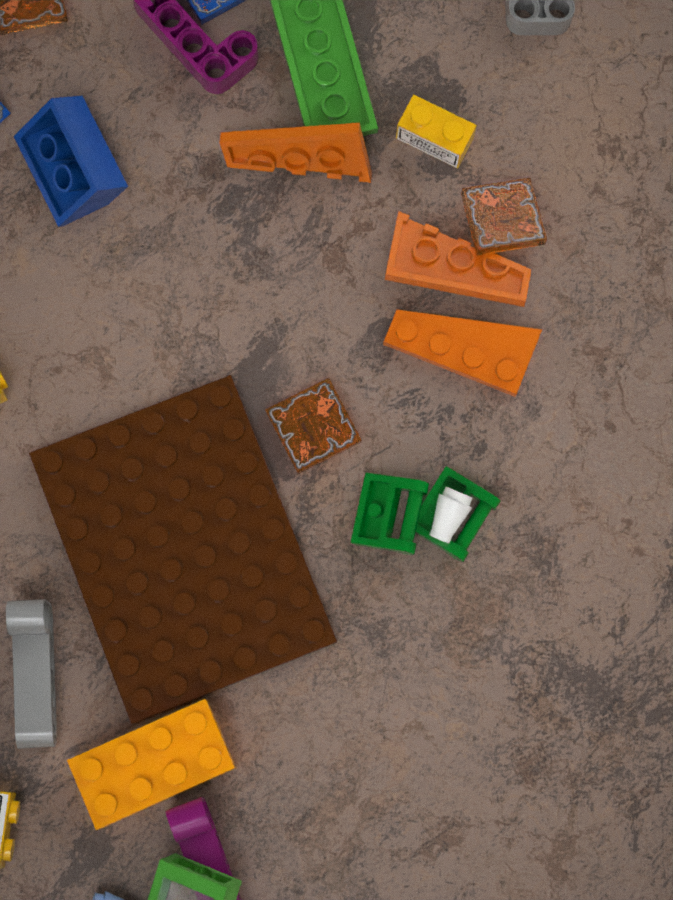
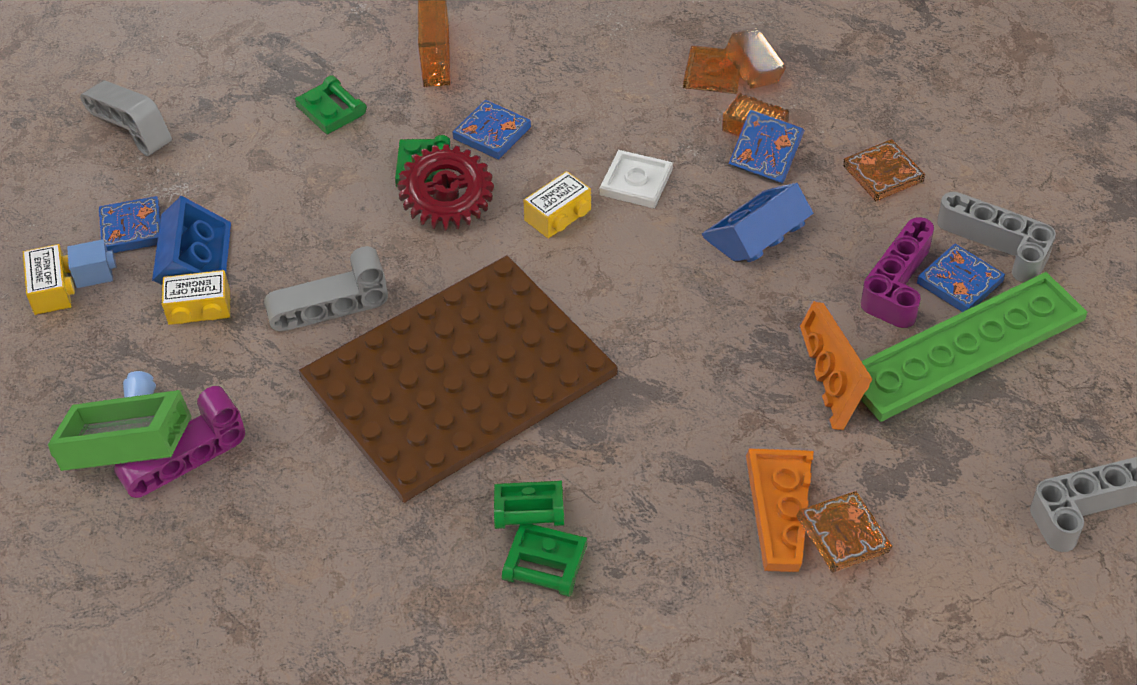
camera: 80 degrees right, 30 degrees down
light orange brick [67,699,237,830] -> none
clear orange tile [265,378,362,474] -> none
orange wing [383,309,542,397] -> none
yellow brick [396,94,477,169] -> none
white cone [429,487,473,543] -> none

